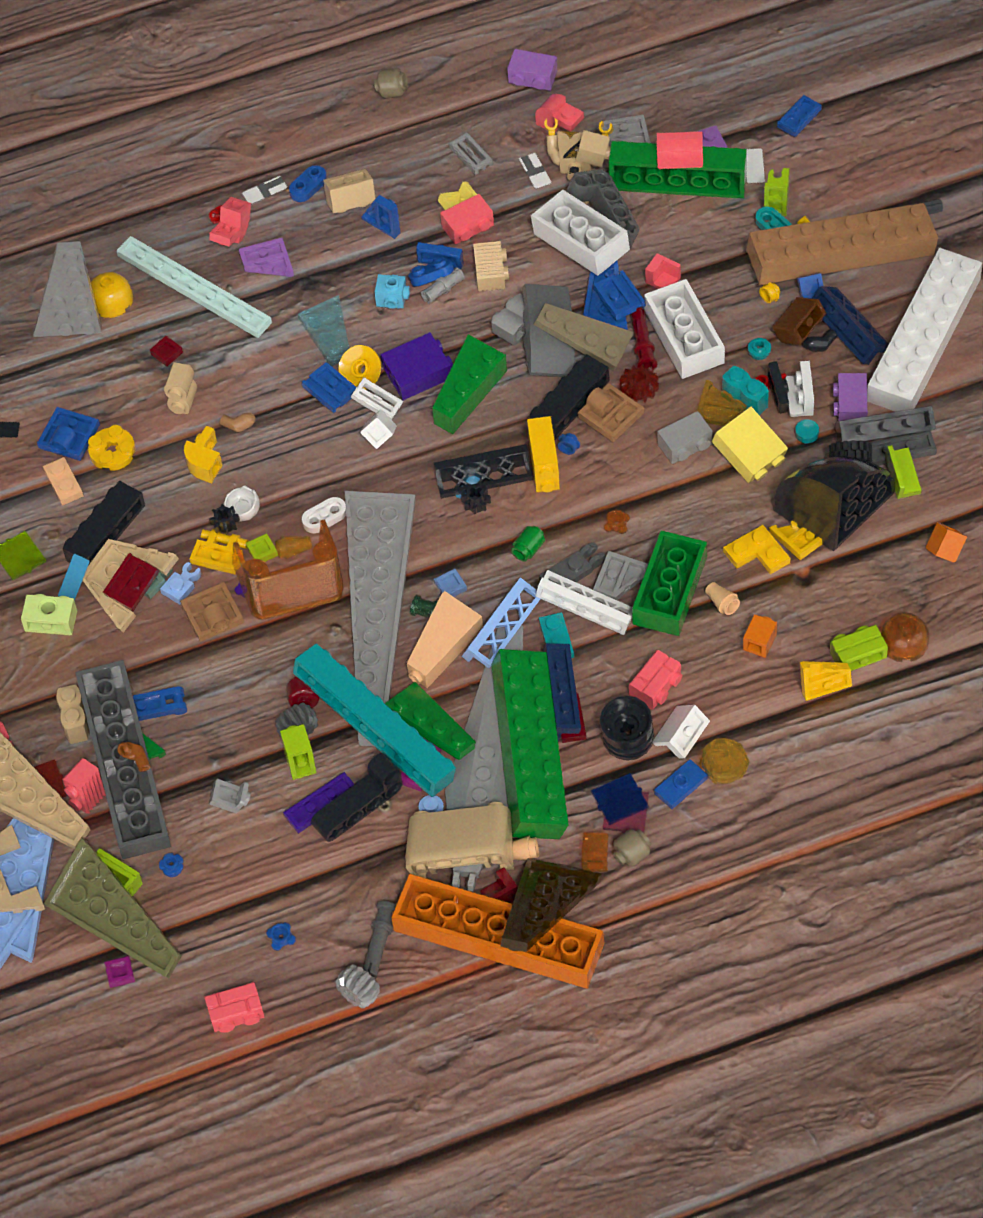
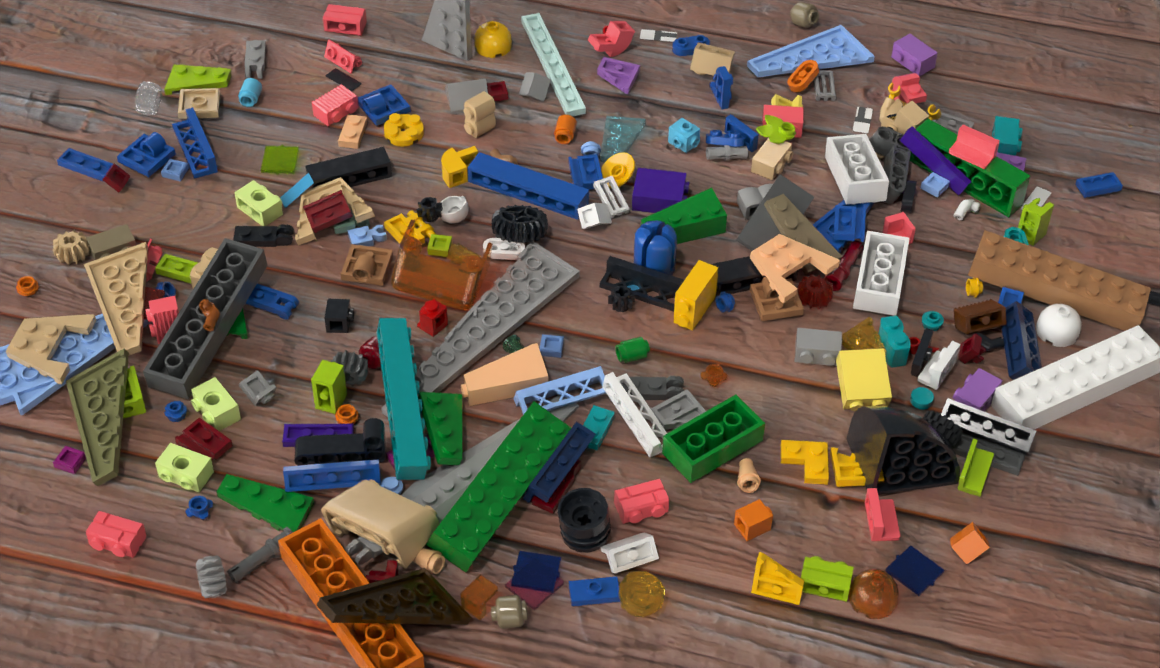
camera: 30 degrees right, 10 degrees down
none -> lime plate [155,254,198,284]
none -> blue plate [155,281,176,299]
none -> yellowish green brick [155,443,214,492]
none -> dark red plate [175,417,233,461]
none -> yellowish green brick [191,377,241,431]
none -> green wing [217,474,314,532]
none -> black hinge [233,224,294,247]
none -> blue fence [283,459,381,492]
none -> coral brick [312,84,359,127]
none -> black brick [324,298,354,333]
none -> orange plate [335,404,359,424]
none -> red brick [417,299,448,337]
none -> light grey slope [445,79,488,114]
none -> blue brick [468,152,589,220]
none -> black gear [491,205,548,244]
none -> light grey panel [519,72,551,101]
none -> orange brick [554,115,577,144]
none -> light blue plate [581,141,601,156]
none -> blue cylinder [633,220,677,275]
none -> light blue wing [747,25,875,77]
none -> light nougat wing [750,234,840,303]
none -> lime plate [756,115,796,144]
none -> orange plate [787,60,819,92]
none -> coral panel [865,488,900,541]
none -> clear blue piece [885,545,944,596]
none -> dark purple tile [900,126,972,196]
none -> black beam [900,180,917,213]
none -> light blue plate [920,172,950,198]
none -> white arm [953,199,981,220]
none -> dark red tile [958,333,986,364]
none -> teal brick [992,116,1023,156]
none -> white cylinder [1036,304,1082,347]

